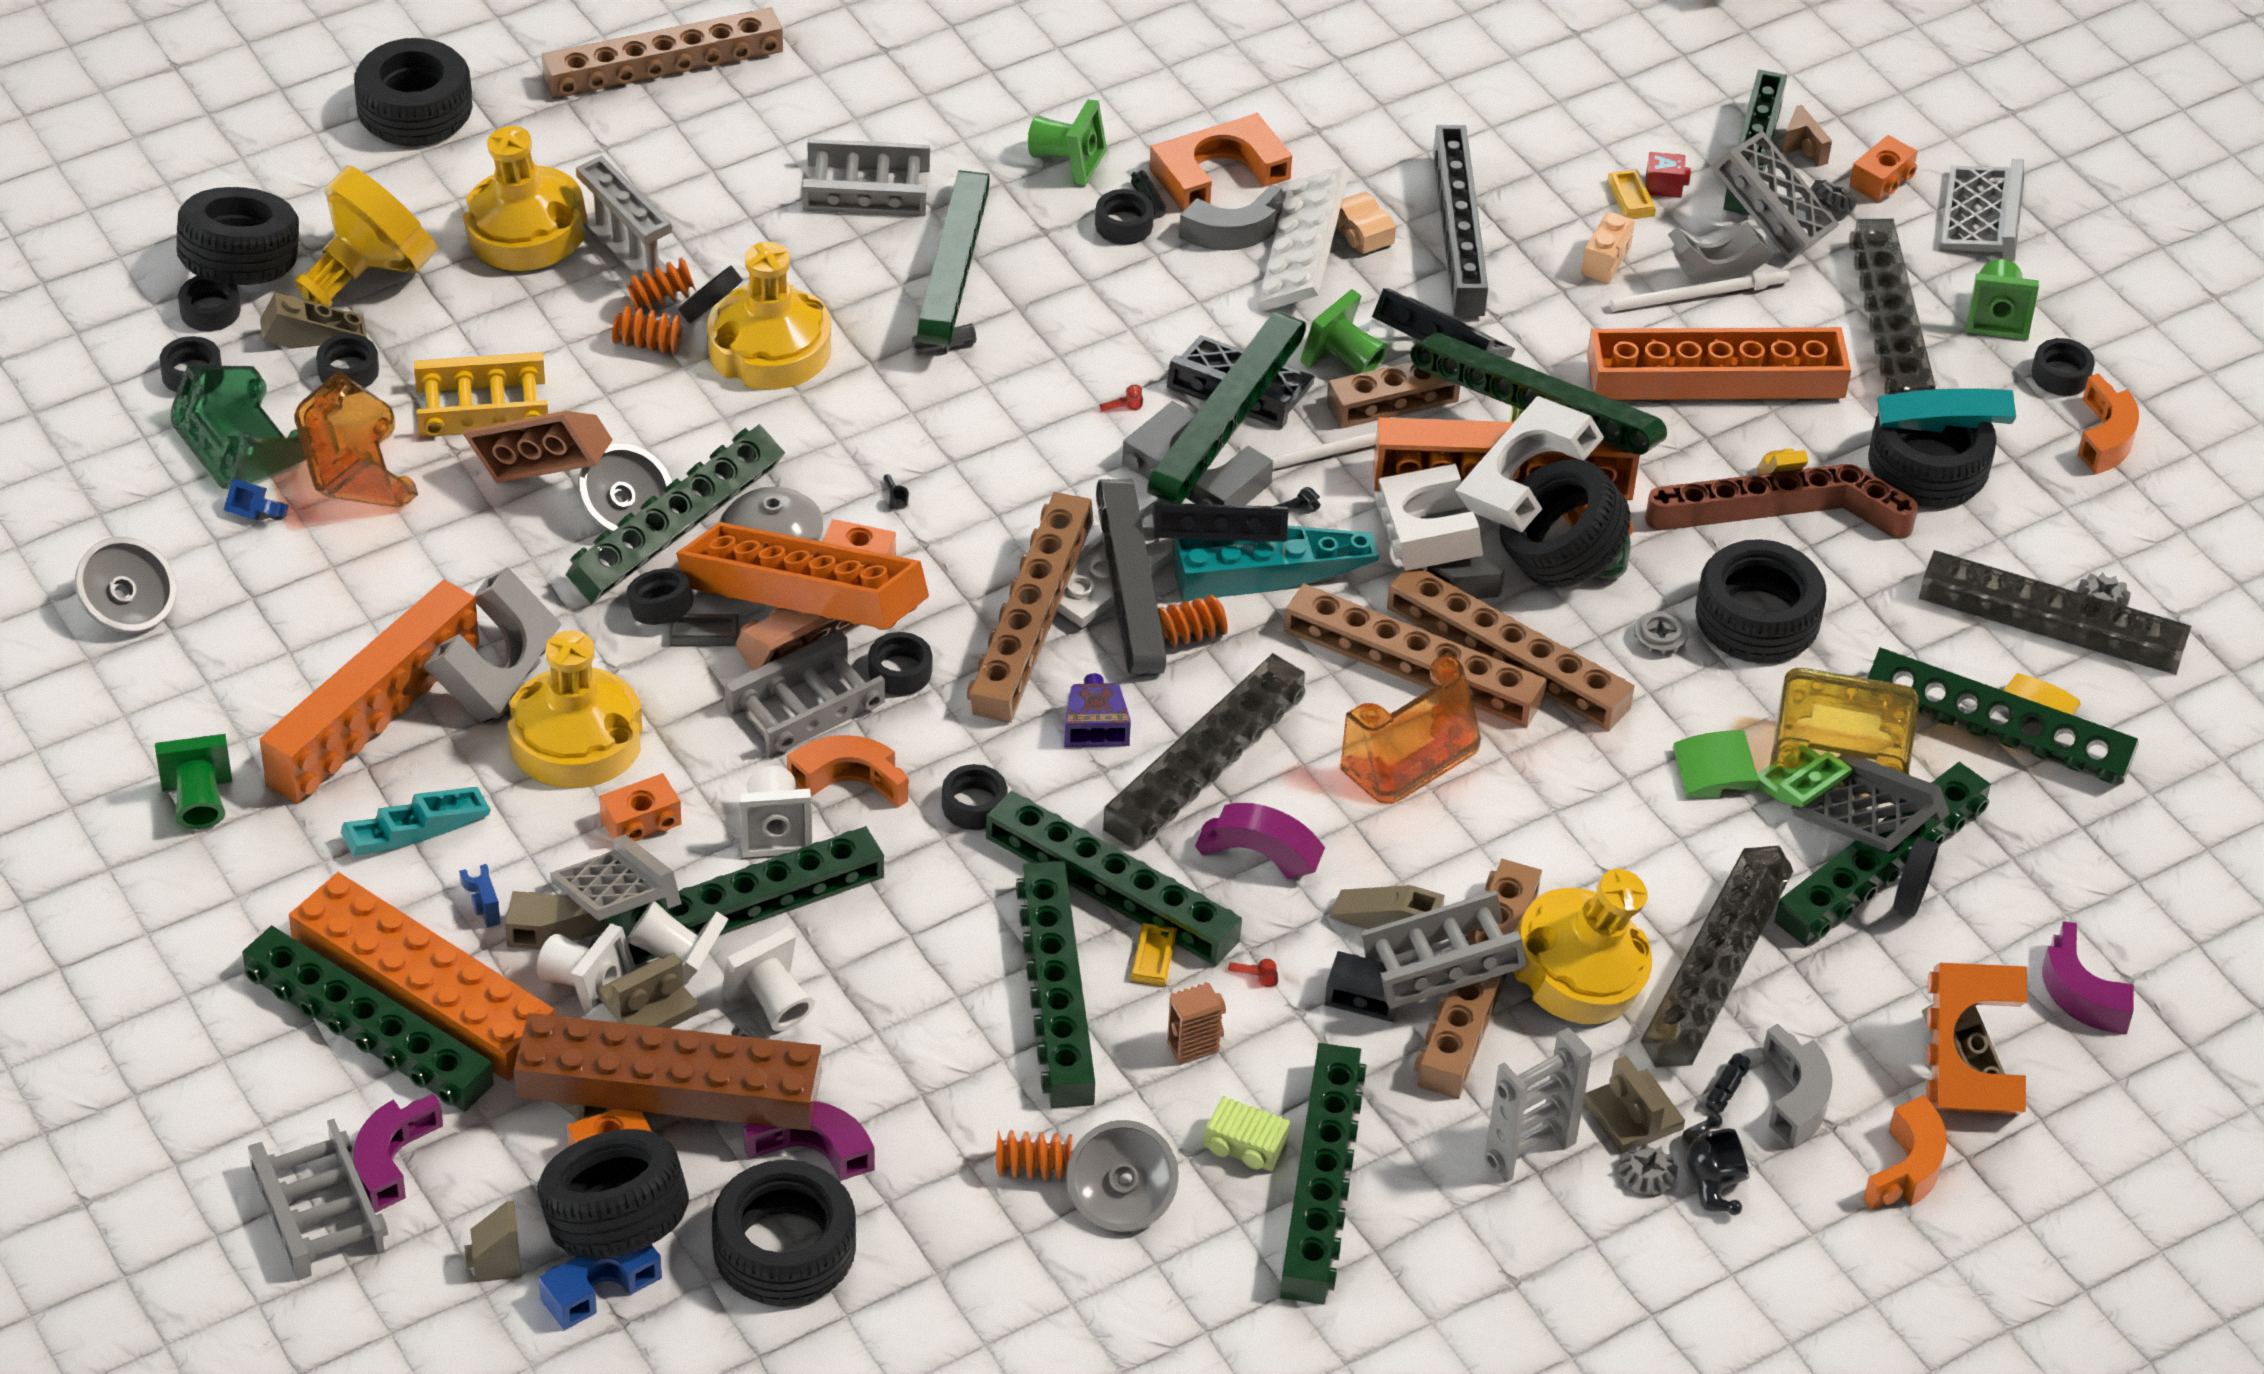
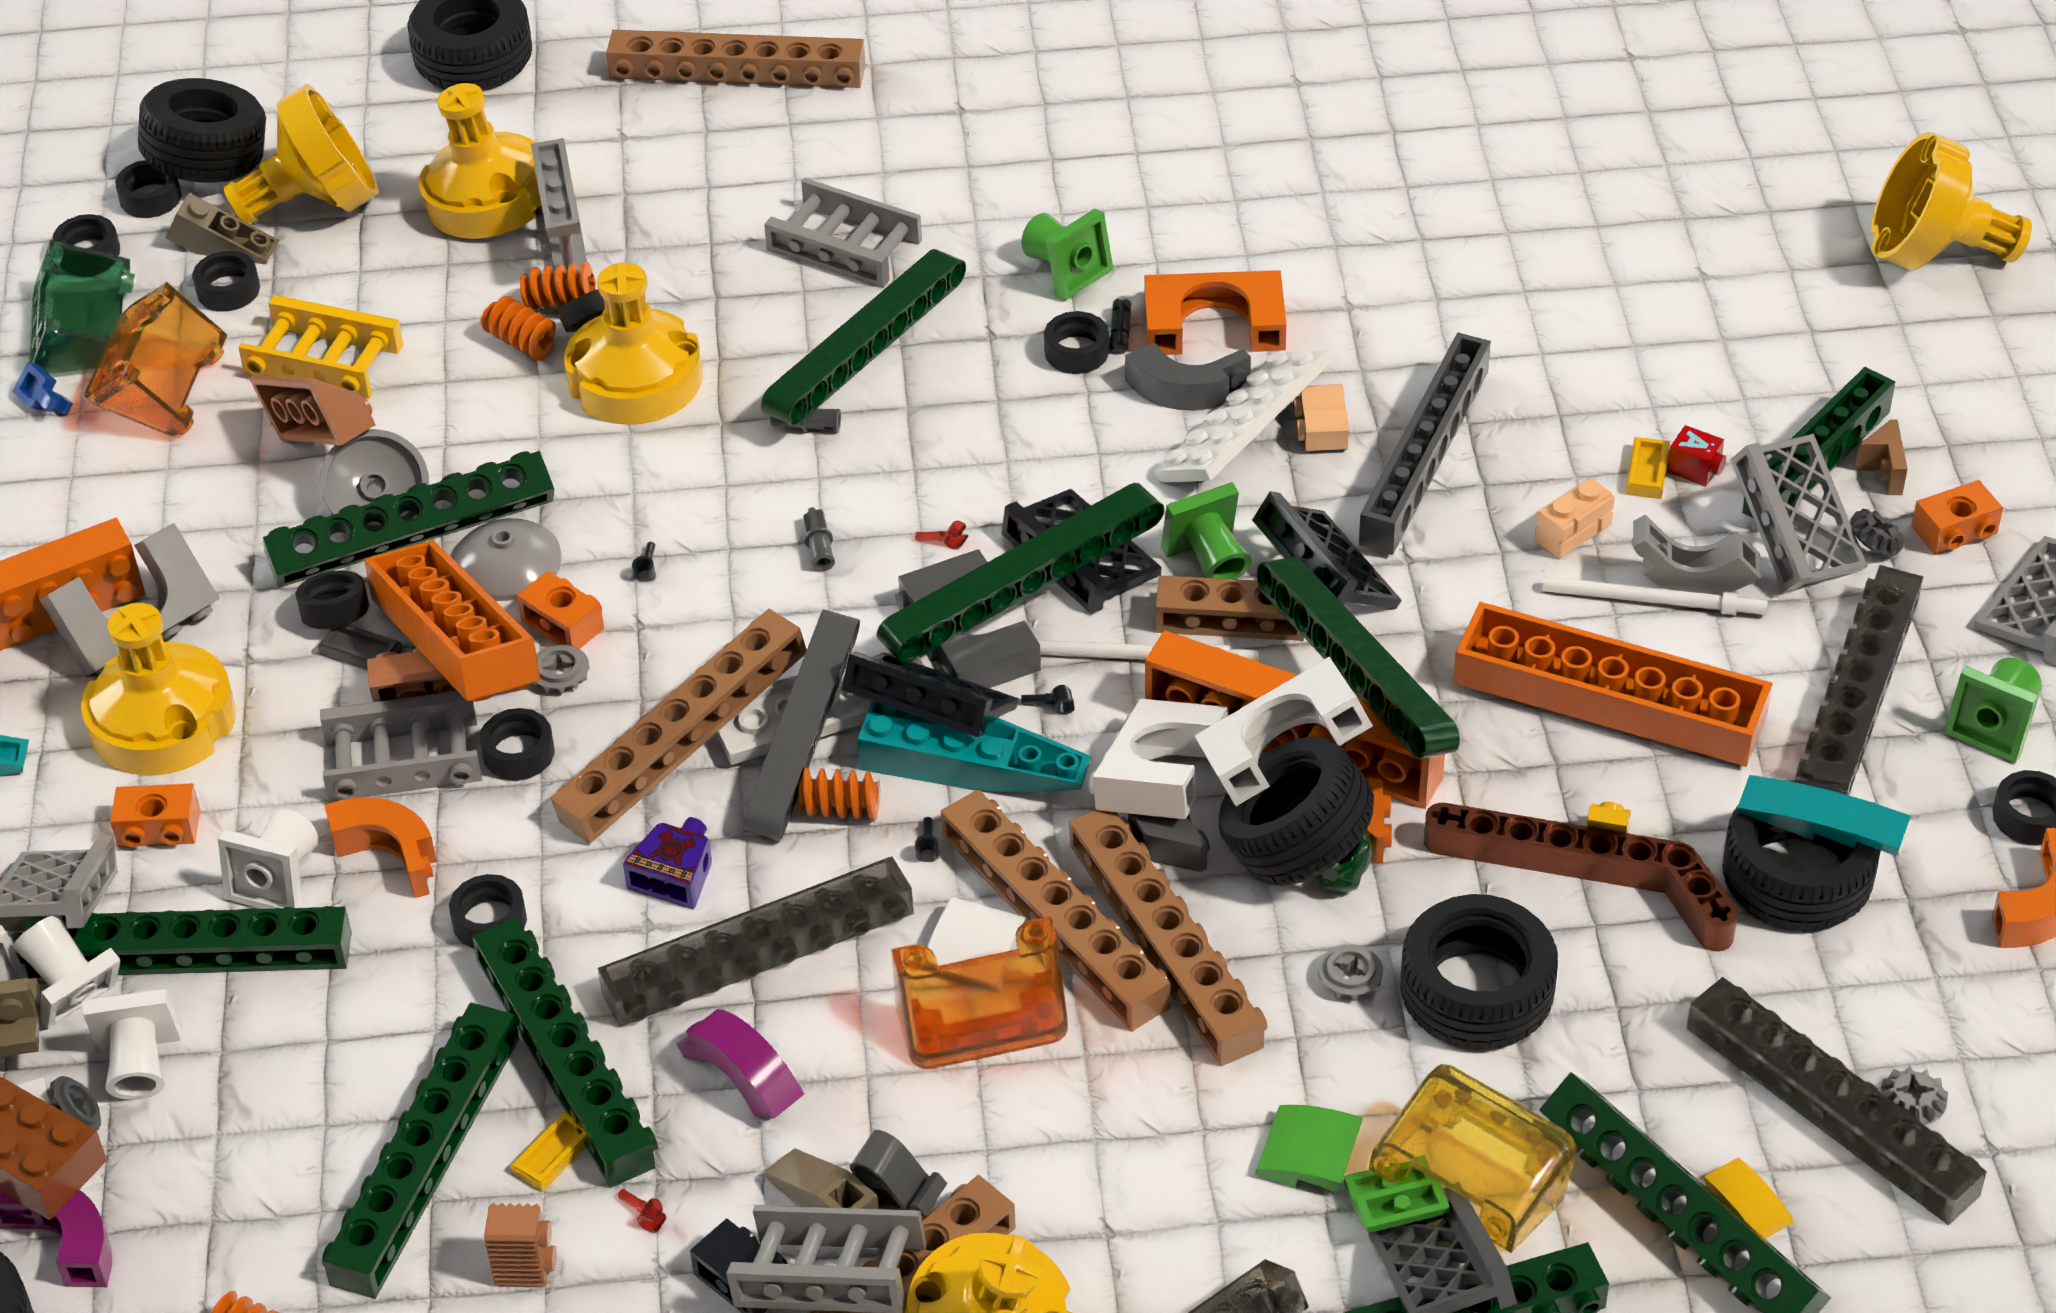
camera: 30 degrees right, 0 degrees up
none -> dark grey axle [803,507,835,571]
none -> dark grey pin [850,1130,948,1217]
none -> black hand [915,817,939,860]
none -> white slope [921,897,1027,988]

